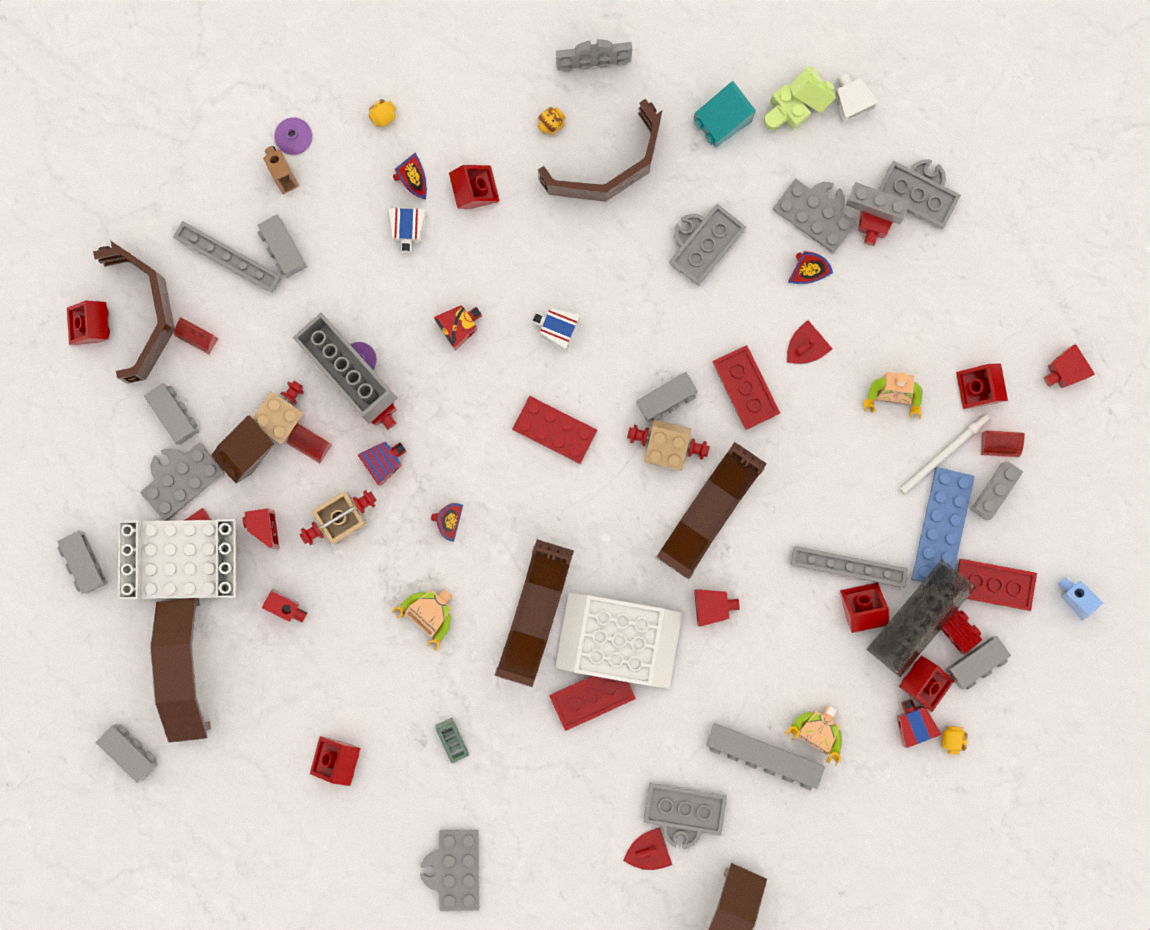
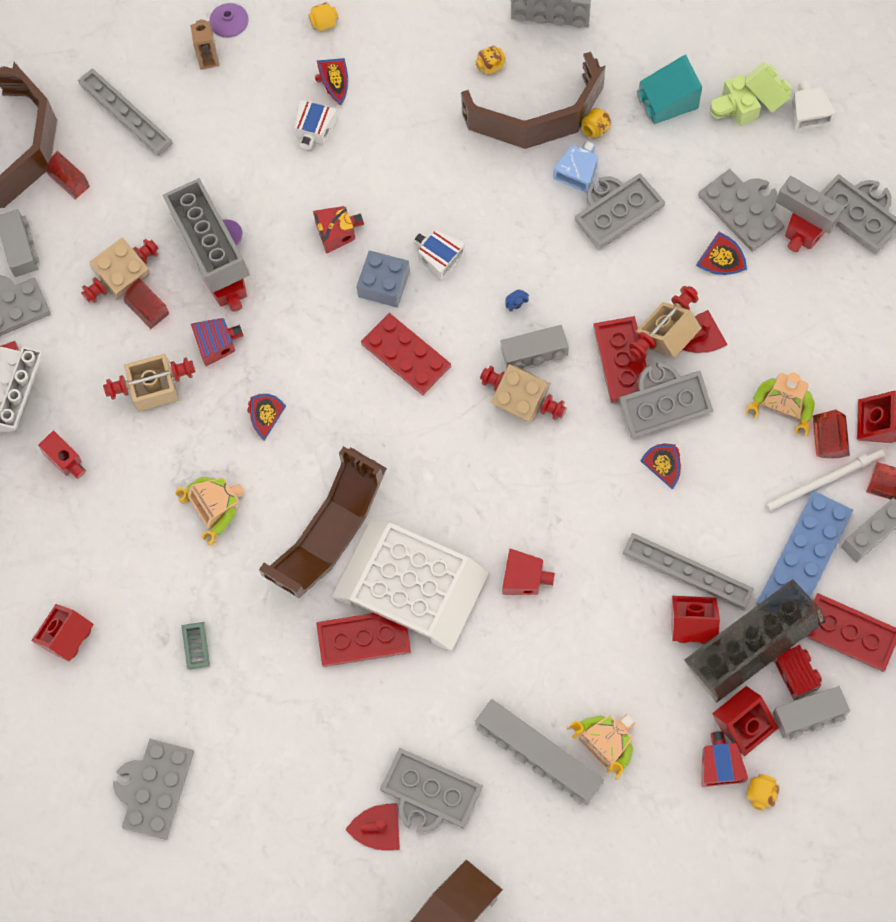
camera: 20 degrees right, 15 degrees down
reddish brown slope [211,415,274,484] -> none
red slope [243,508,280,549] -> none
light grey brick [257,214,307,278] -> none
red slope [449,165,500,209] -> none
reddish brown panel [656,442,767,579] -> none
none -> sand blue brick [356,250,410,308]
none -> blue plate [505,289,529,312]
none -> light blue torso [553,142,598,193]
none -> yellow head [581,108,611,139]
none -> light grey plate [618,363,713,438]
none -> tan brick [629,286,701,359]
none -> shield [641,443,681,489]
none -> clear red brick [813,409,850,458]

